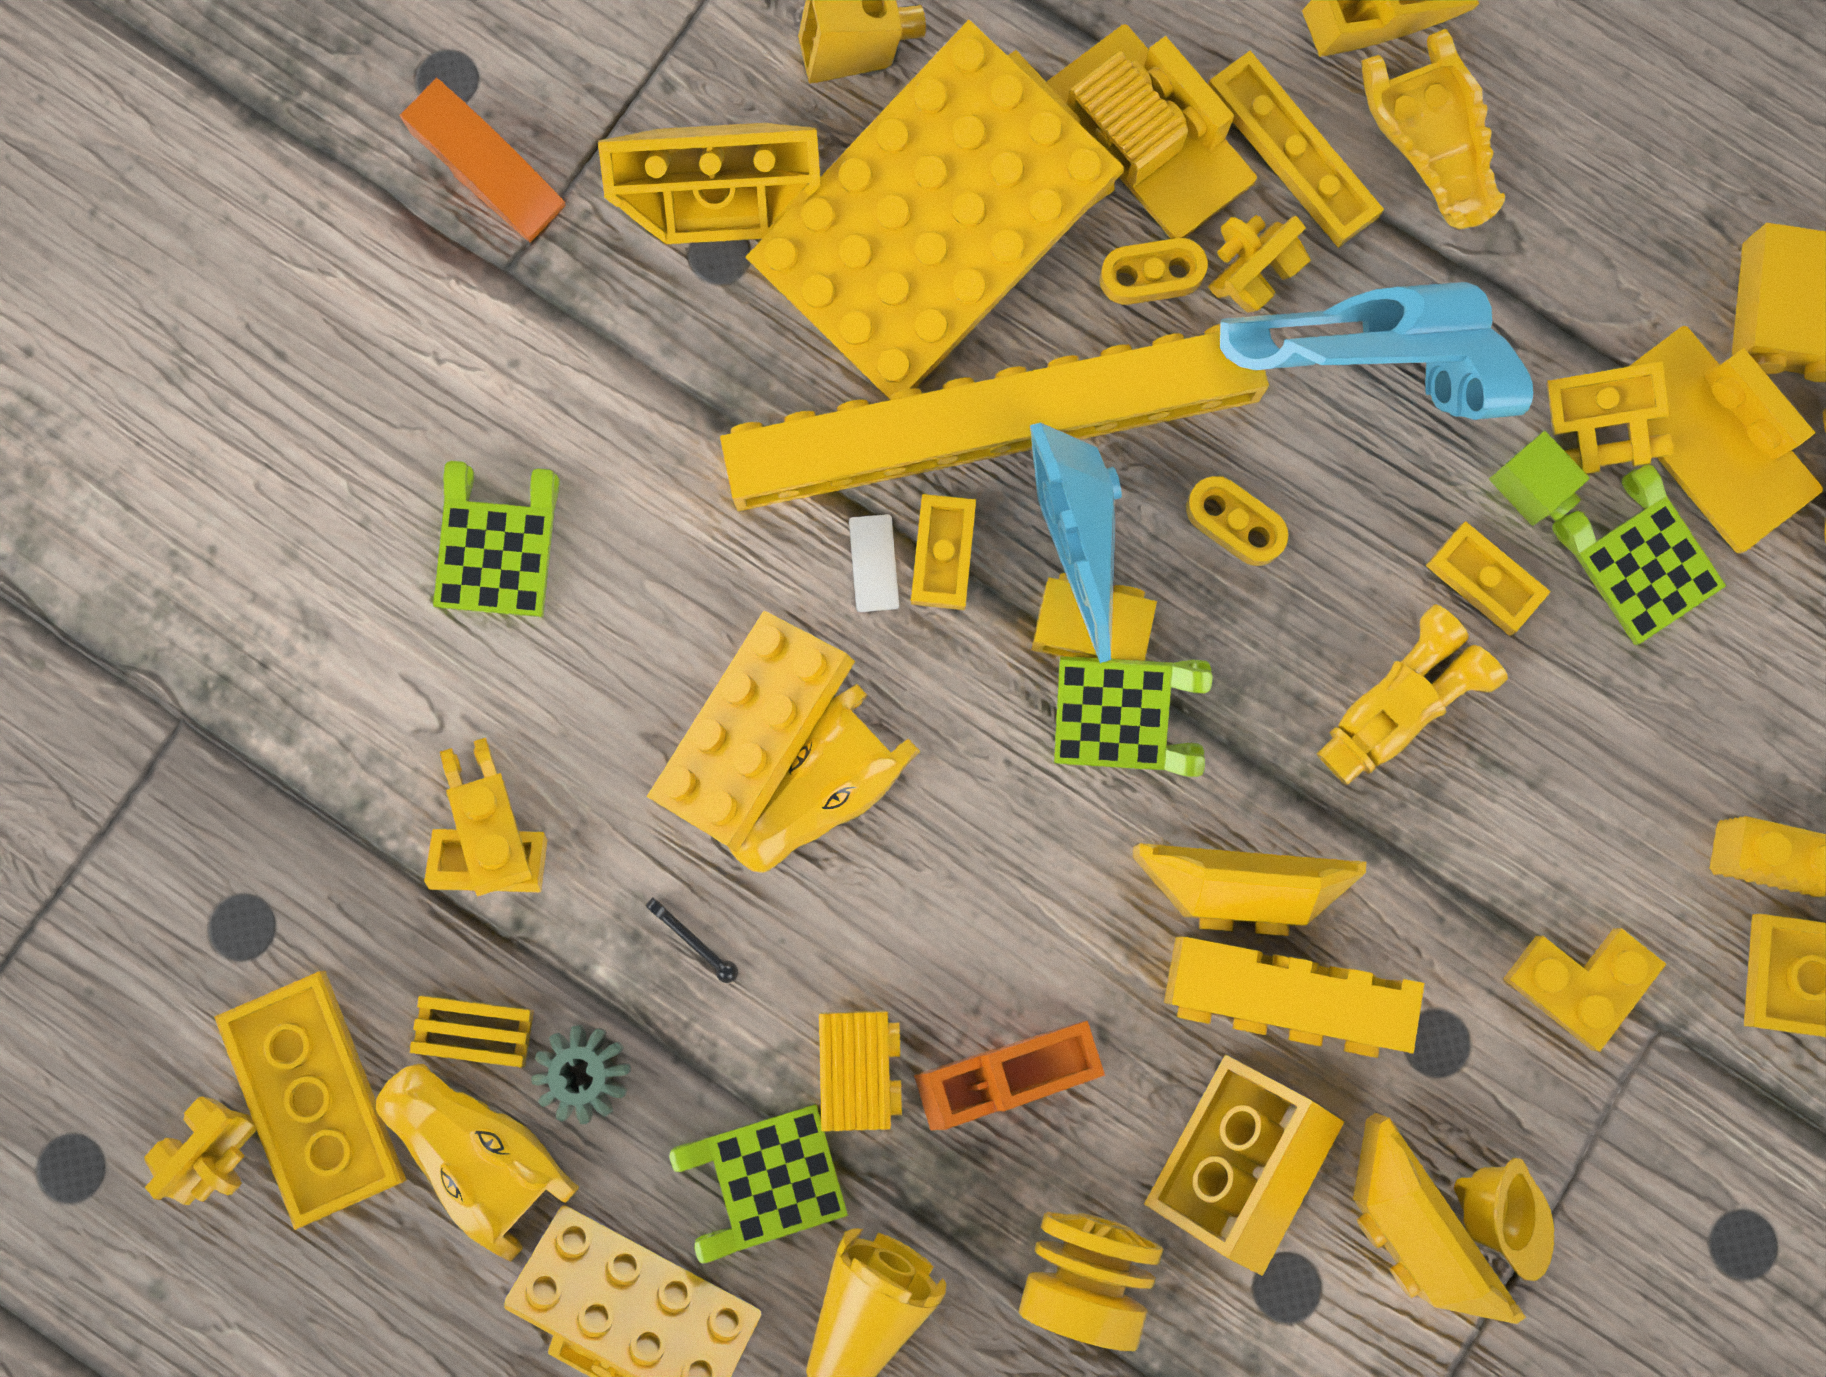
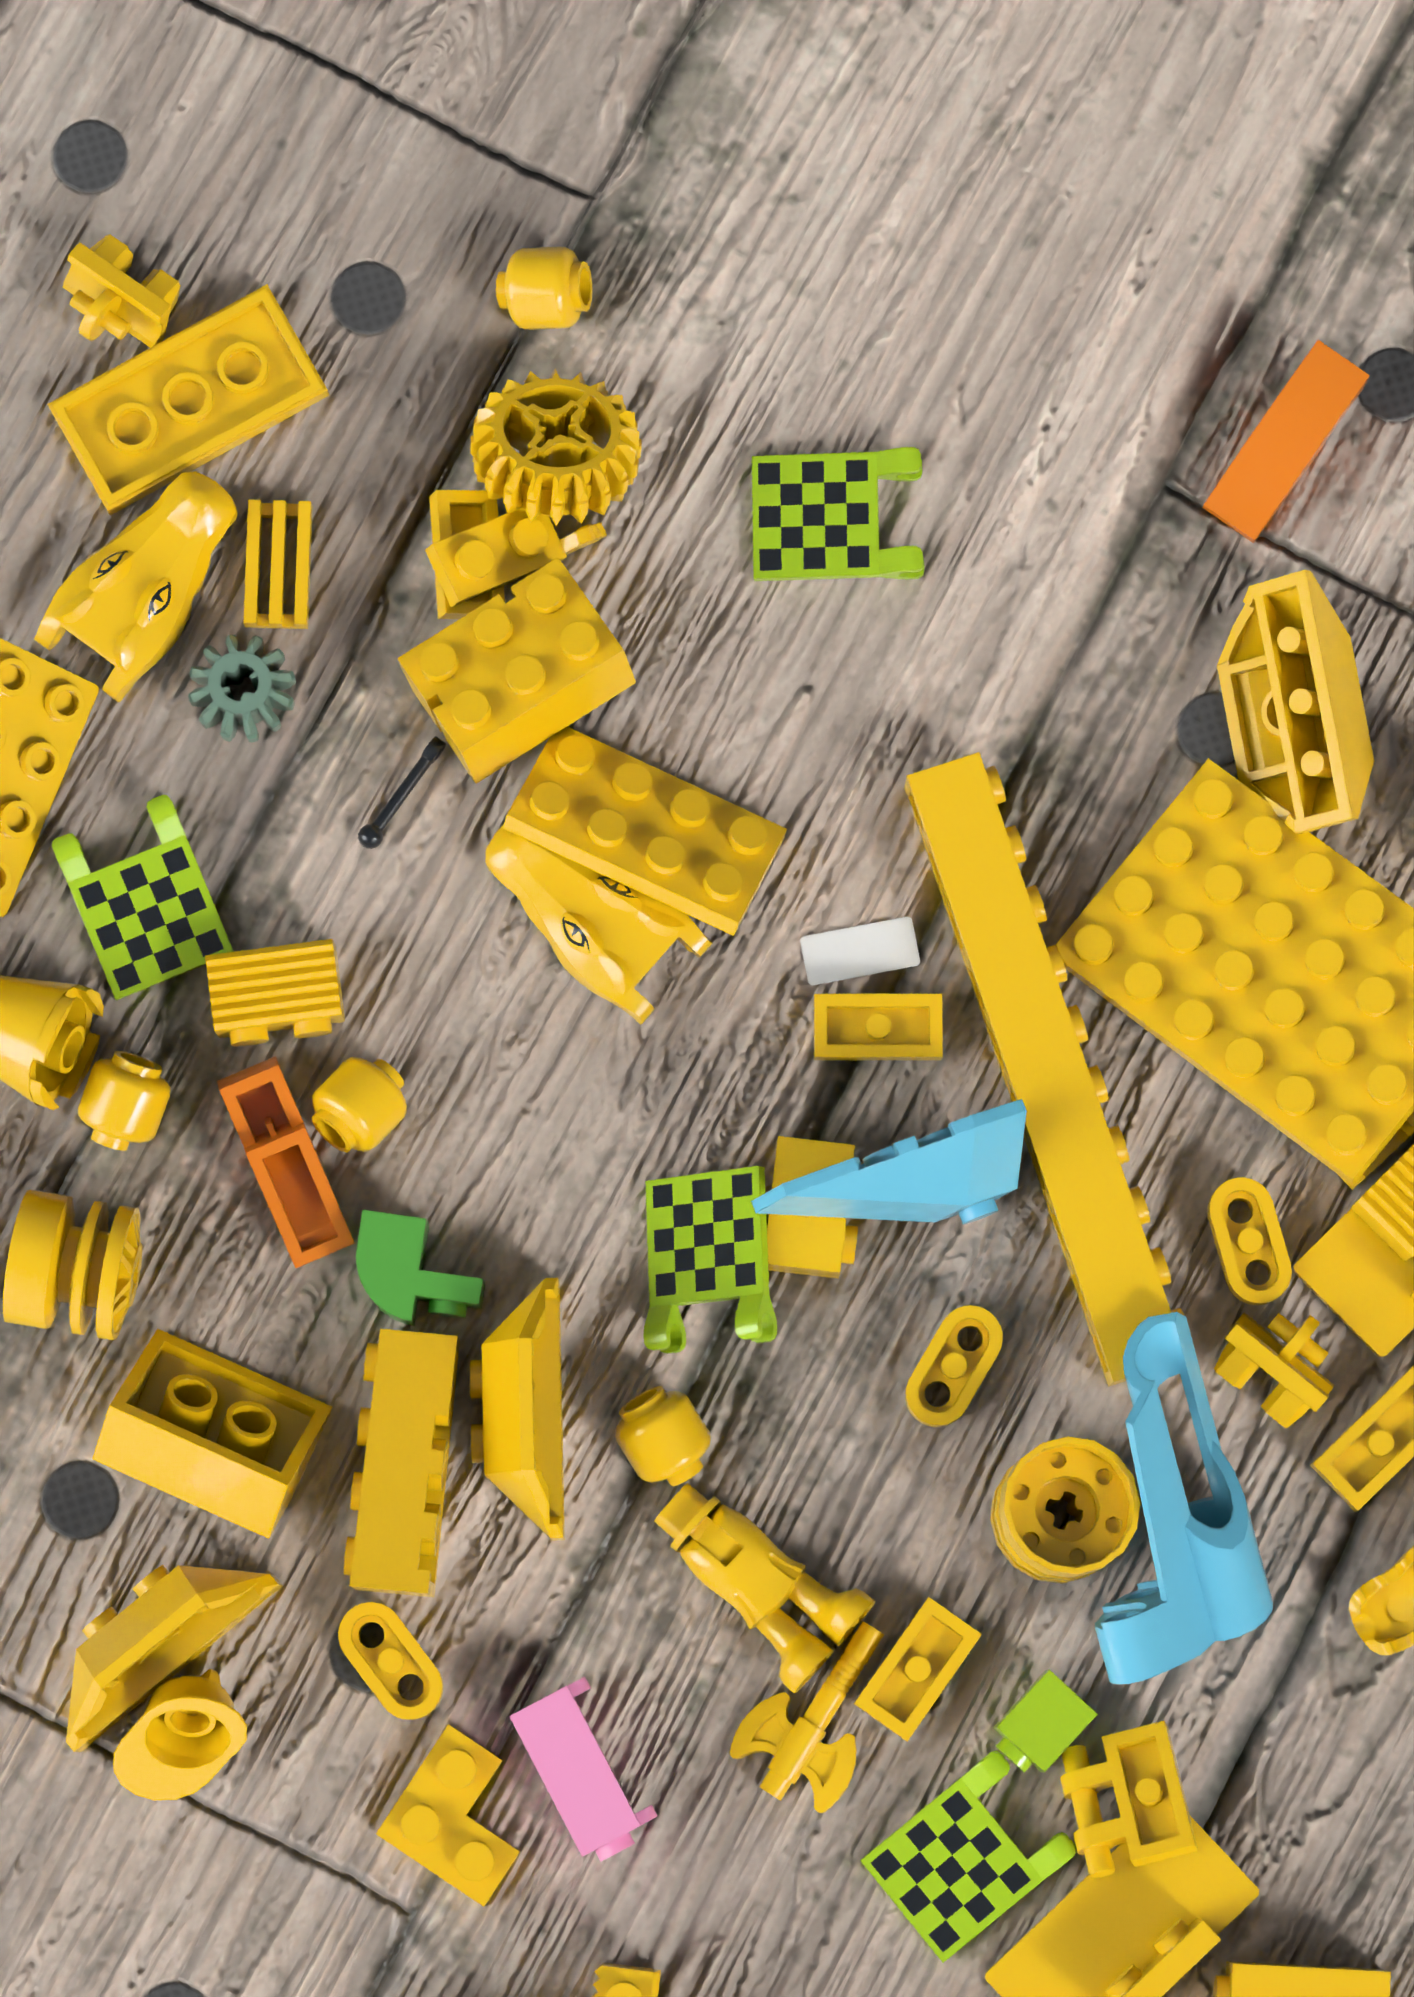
camera: 85 degrees right, 0 degrees up
none -> yellow head [78,1051,170,1151]
none -> yellow head [312,1057,407,1153]
none -> yellow plate [338,1602,443,1720]
none -> bright green brick [356,1210,485,1326]
none -> yellow piece [397,557,636,784]
none -> yellow gear [470,368,642,526]
none -> yellow head [496,246,592,330]
none -> bright pink brick [509,1677,658,1862]
none -> yellow head [615,1386,711,1486]
none -> yellow piece [730,1621,884,1813]
none -> yellow wheel [990,1436,1141,1584]

